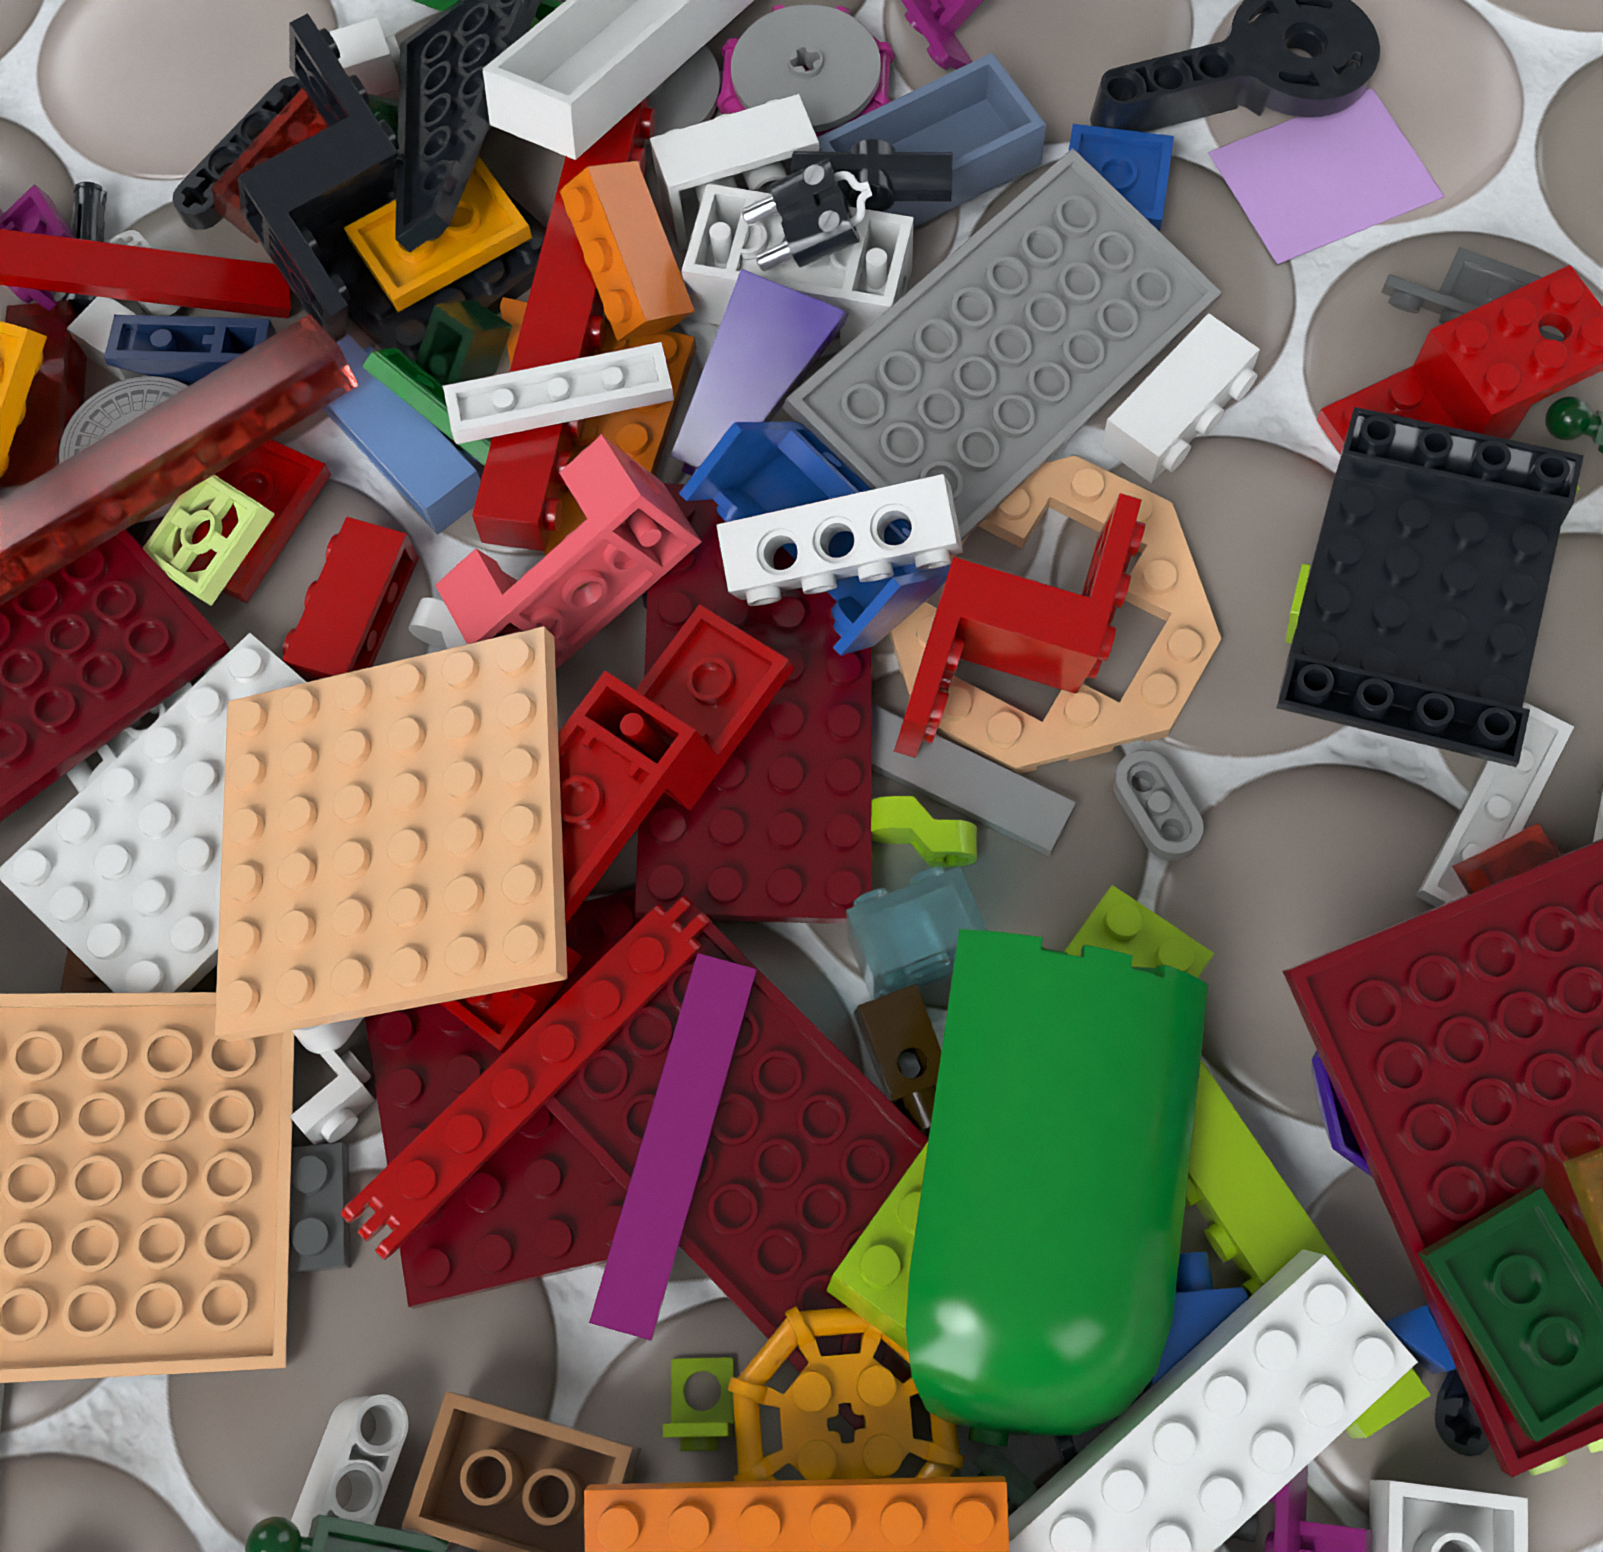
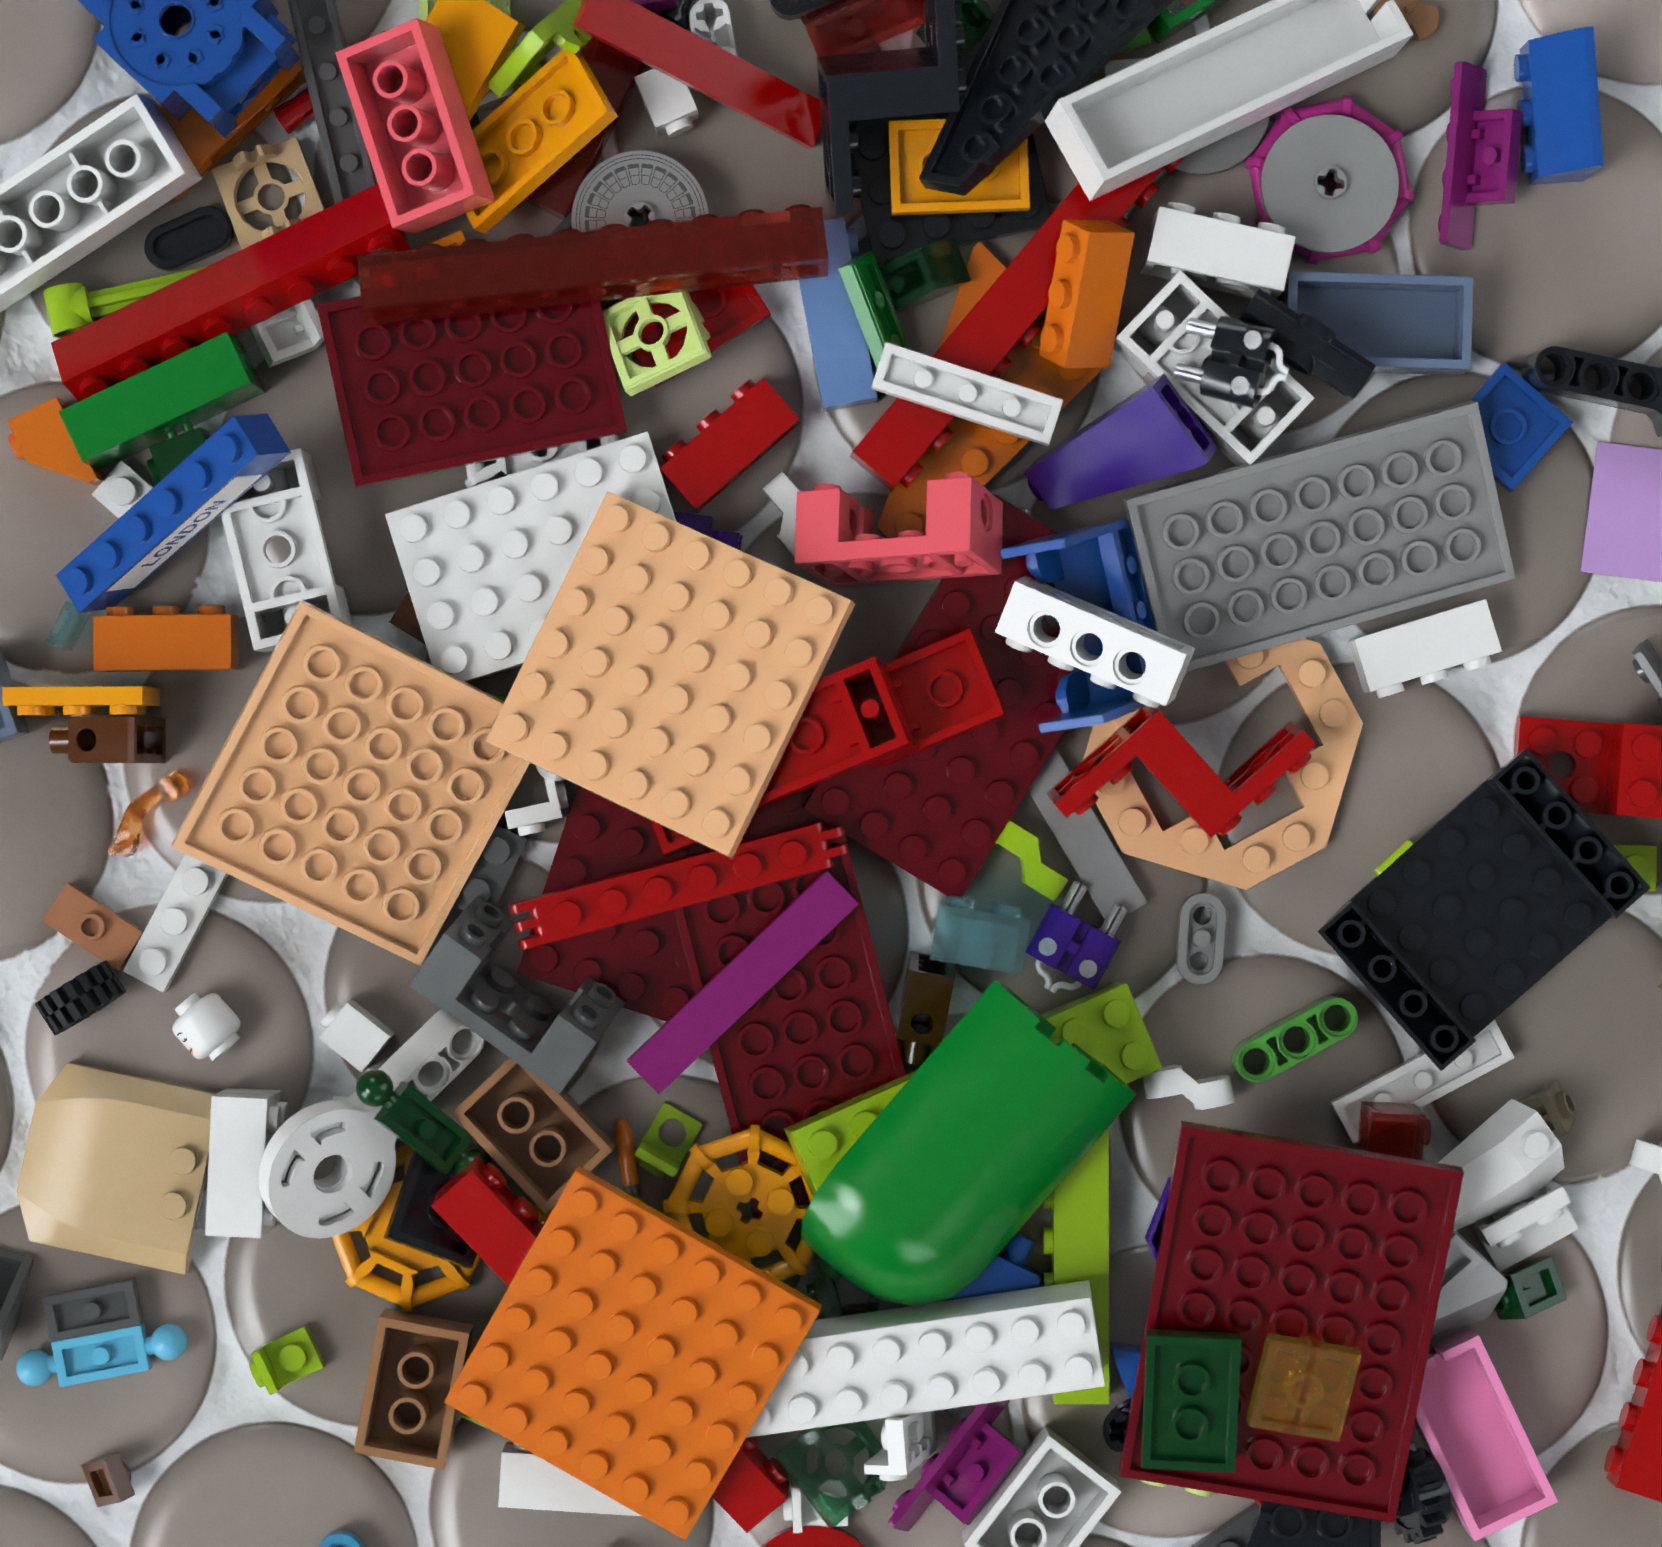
camera: 20 degrees right, 20 degrees up
dark blue slope [104,314,288,400] -> none
none -> white brick [318,1000,396,1073]
none -> dark grey plate [409,896,626,1093]
none -> orange piece [615,1118,645,1203]
none -> dark purple piece [1025,881,1127,993]
none -> white piece [1142,1064,1235,1110]
none -> bright green beam [1231,995,1358,1083]

